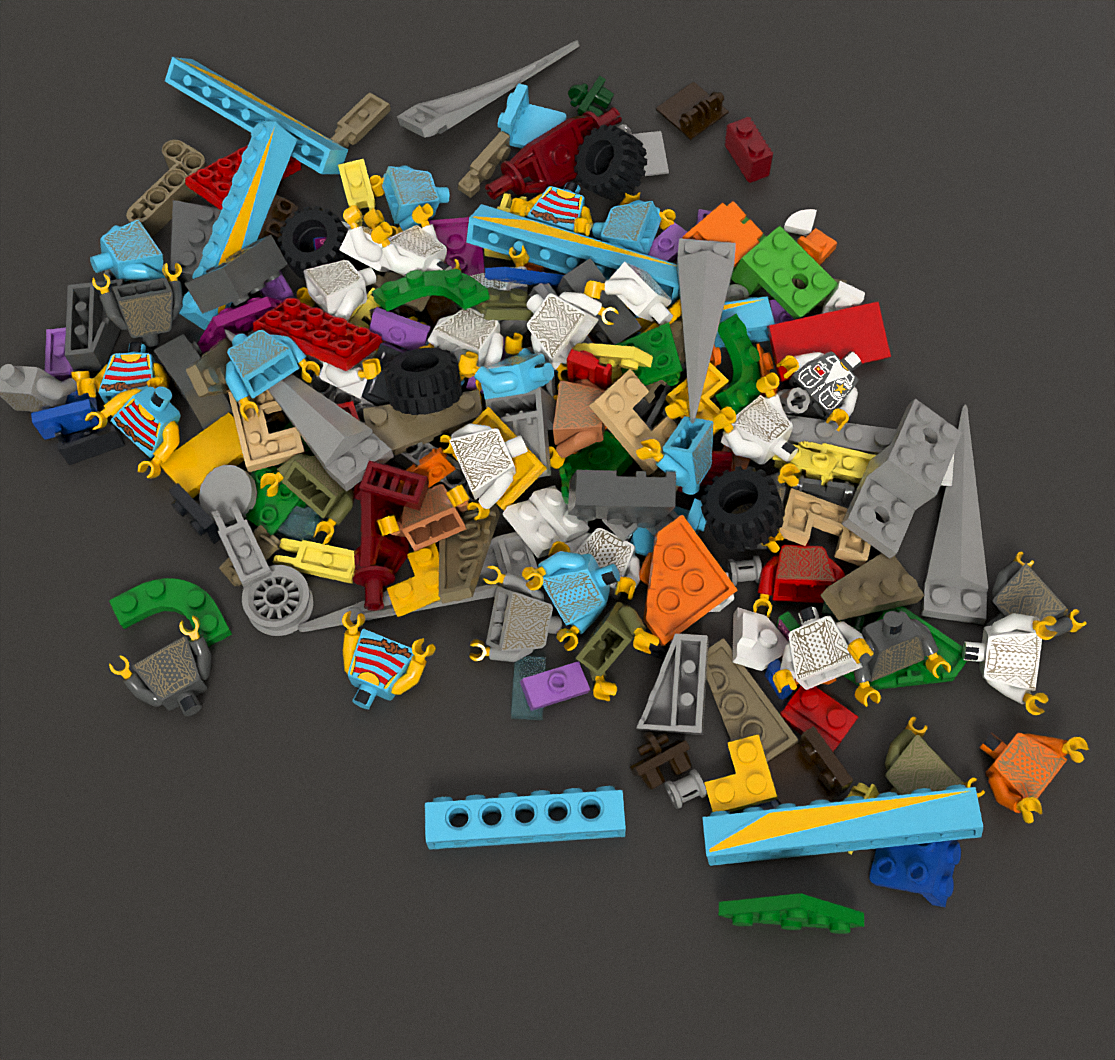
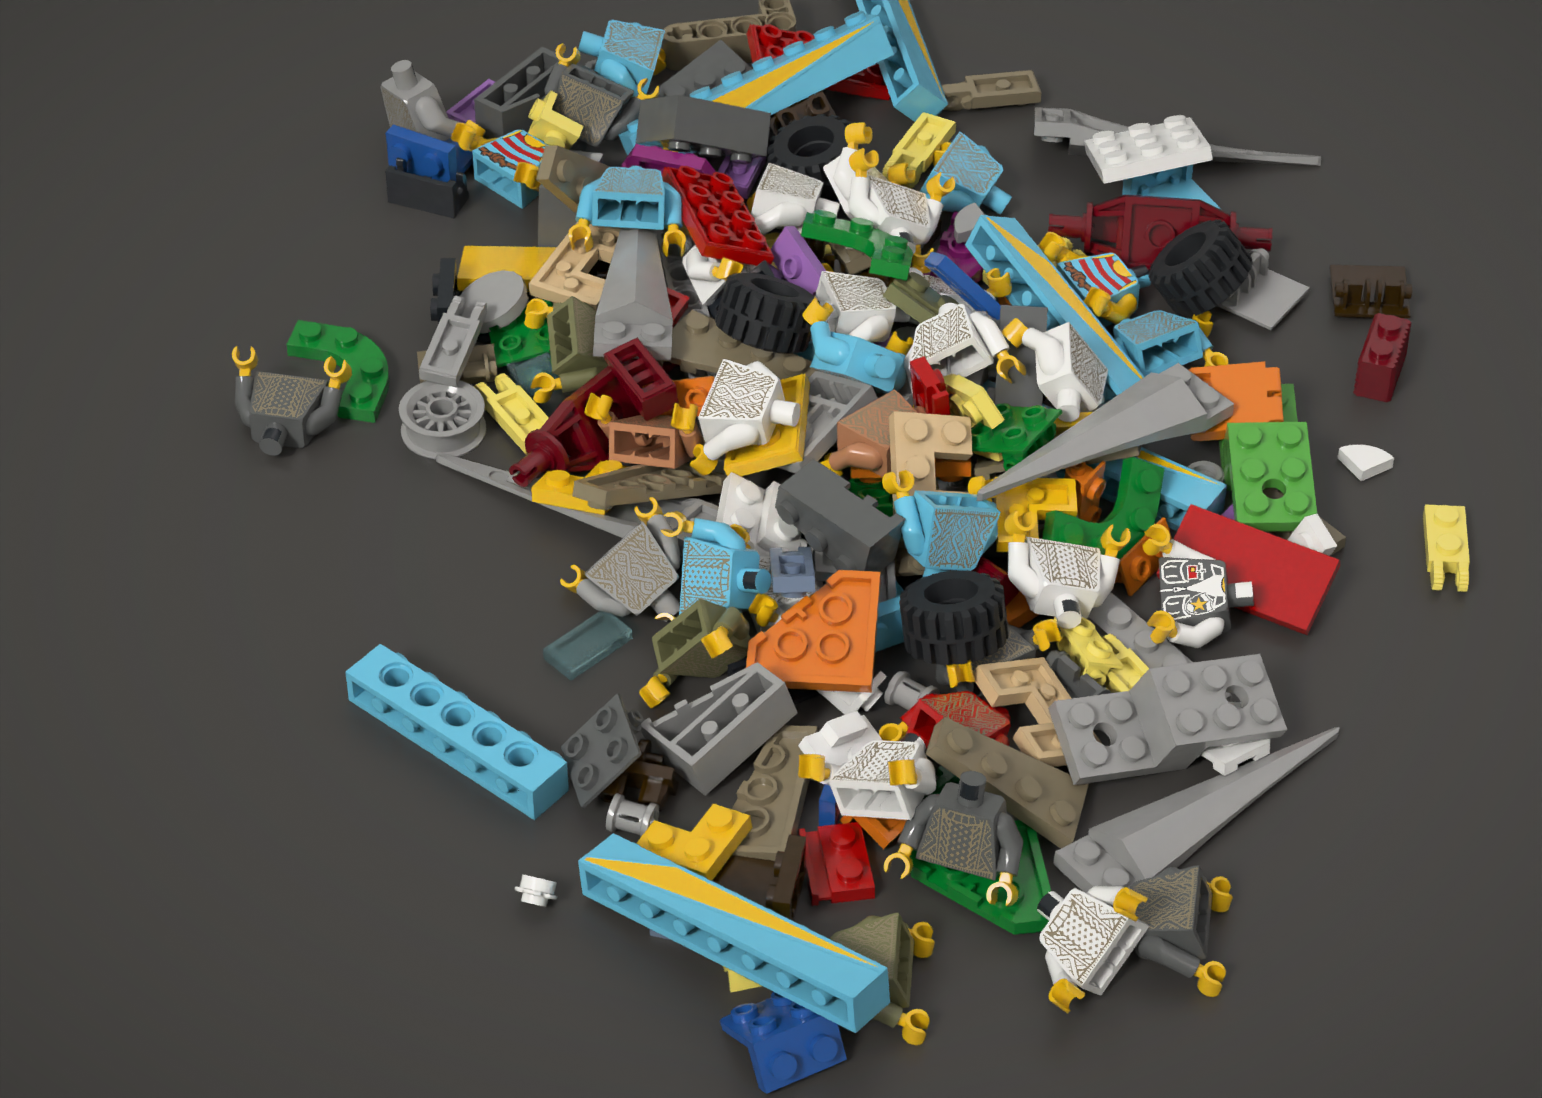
camera: 40 degrees right, 20 degrees down
torso [85,386,181,478] -> none
torso [342,611,436,709] -> none
dark tan hinge [458,131,511,198] -> none
medium lavender plate [520,661,590,711] -> none
dark green hips [568,75,614,117] -> none
green plate [718,893,864,934] -> none
light grey bush [777,387,810,415] -> none
orange bracket [797,228,837,265] -> none
orange torso [979,733,1089,824] -> none
none -> white plate [515,874,557,907]
none -> light yellow bracket [528,91,584,150]
none -> dark grey hinge [561,693,644,808]
none -> sand blue plate [769,547,815,598]
none -> light grey tile [954,203,984,244]
none -> white plate [1084,115,1213,184]
none -> light yellow hinge [1423,504,1470,592]

